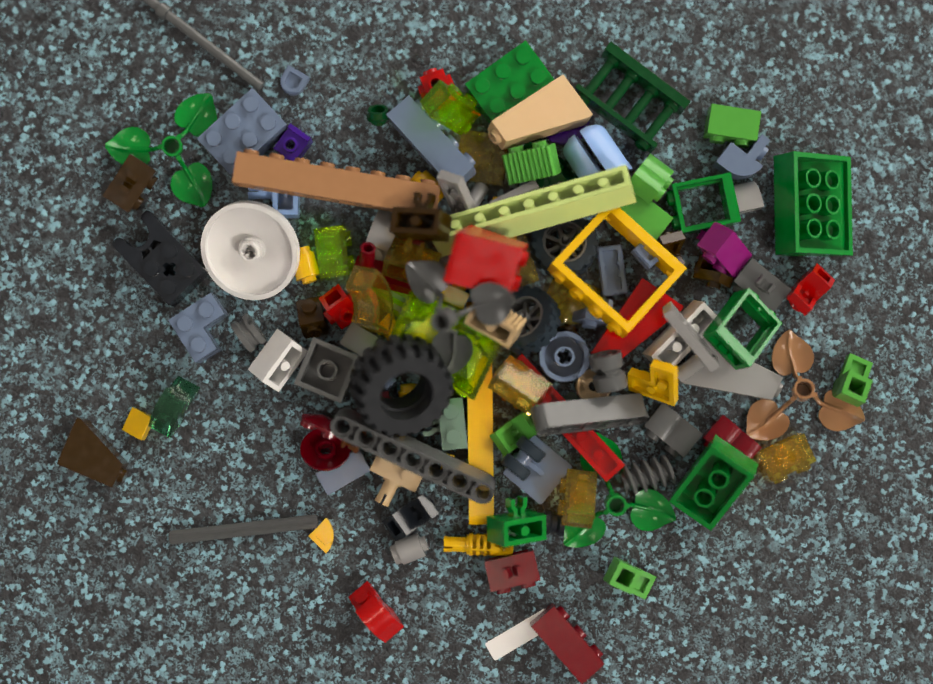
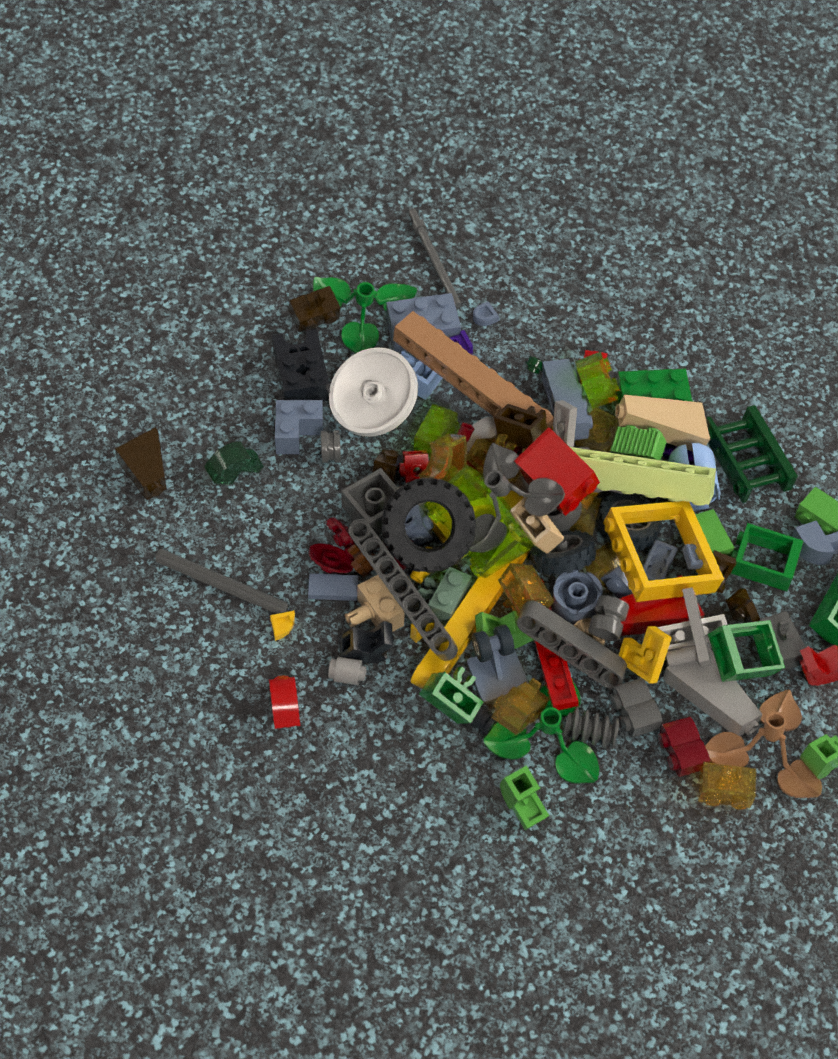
camera: 30 degrees right, 30 degrees down
yellow slope [122,407,155,440] -> none
white brick [248,329,307,392] -> none
yellow brick [295,246,320,285] -> none
yellow hinge [444,533,514,556] -> none
dark red brick [484,548,540,594] -> none
white sticker [485,609,545,660] -> none
dark red brick [530,603,604,684] -> none
bright green brick [631,153,674,204] -> none
green brick [669,435,758,531] -> none
magenta brick [696,221,752,279] -> none
light grey brick [734,181,764,214] -> none

